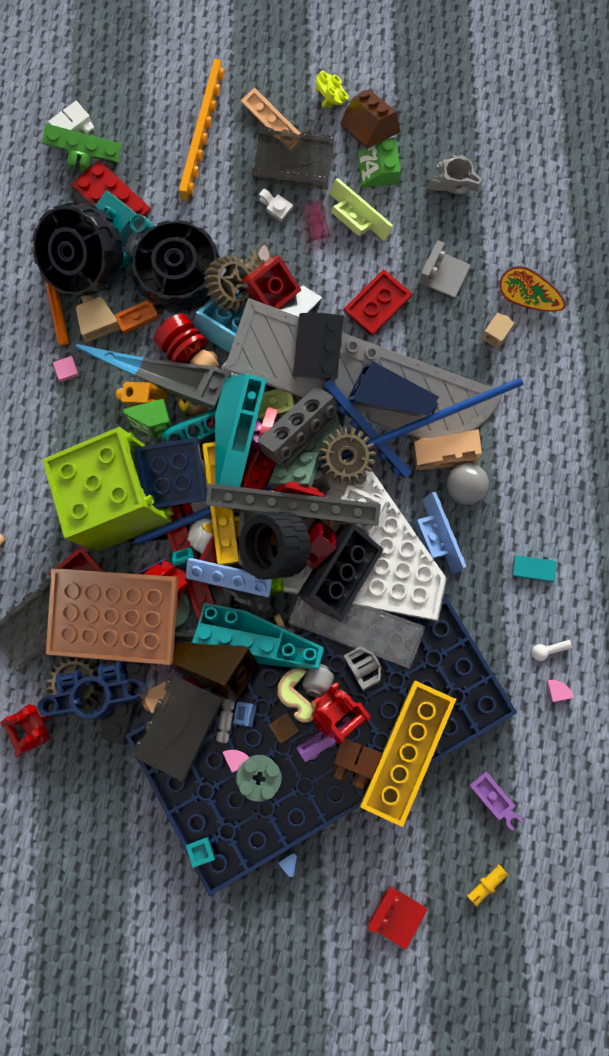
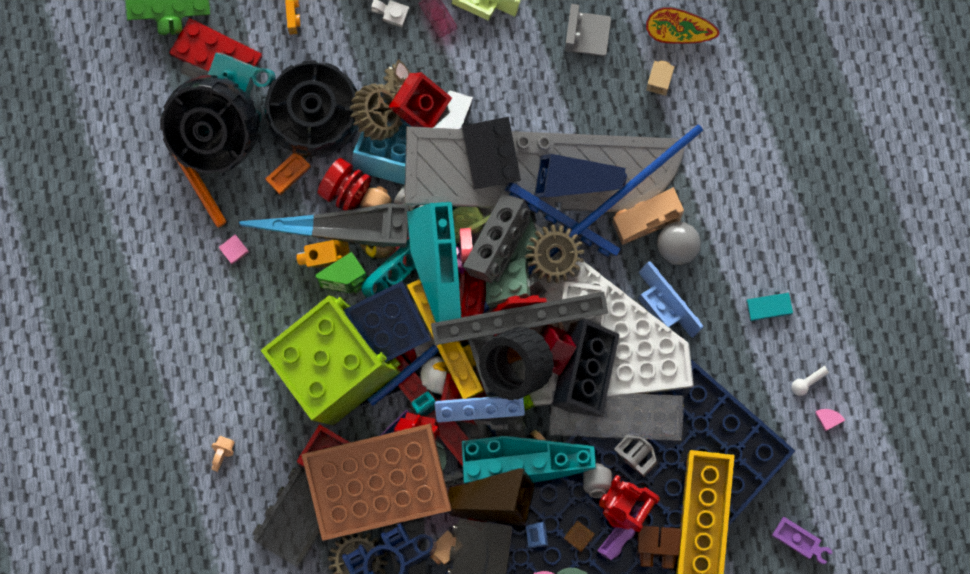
camera: 20 degrees left, 0 degrees up
tan torso [76,295,120,343] -> none
light grey axle [216,699,235,743] -> none
animal [277,668,314,723] -> none
red plate [343,269,412,337] -> none

